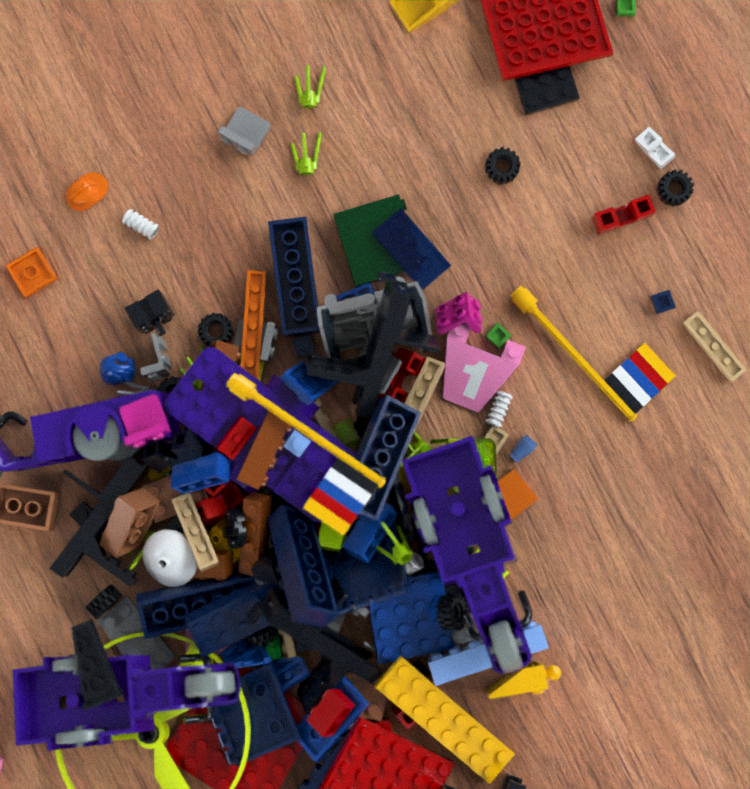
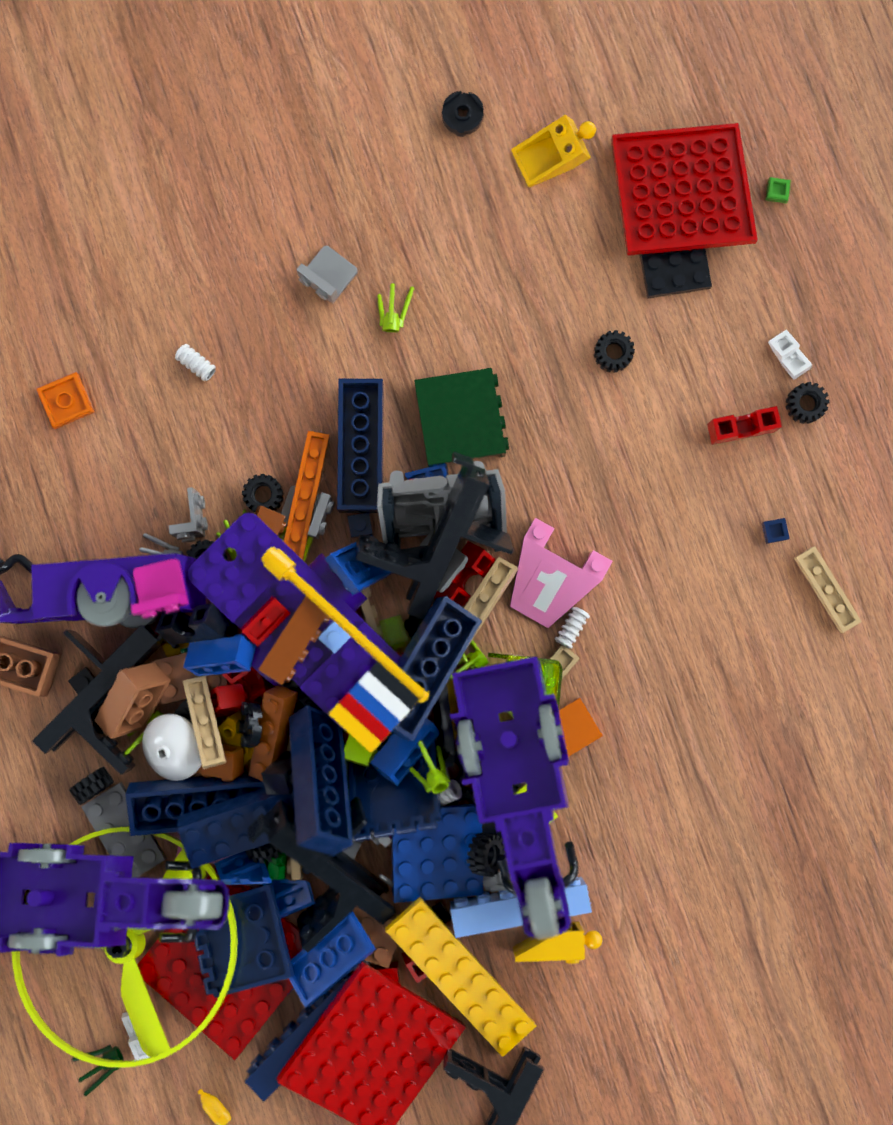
camera: 10 degrees right, 0 degrees up
orange piece [66,172,108,211] -> none
black wing [71,619,123,711] -> none
blue hair [100,352,136,386] -> none
black brick [124,289,175,336] -> none
lime plant [295,65,326,108] -> none
red brick [306,689,355,737] -> none
clear blue tile [372,208,451,291] -> none
dark pink bracket [435,292,483,335] -> none
bright green tile [485,323,512,350] -> none
flag [510,286,675,422] -> none
medium blue cone [510,435,537,463] -> none

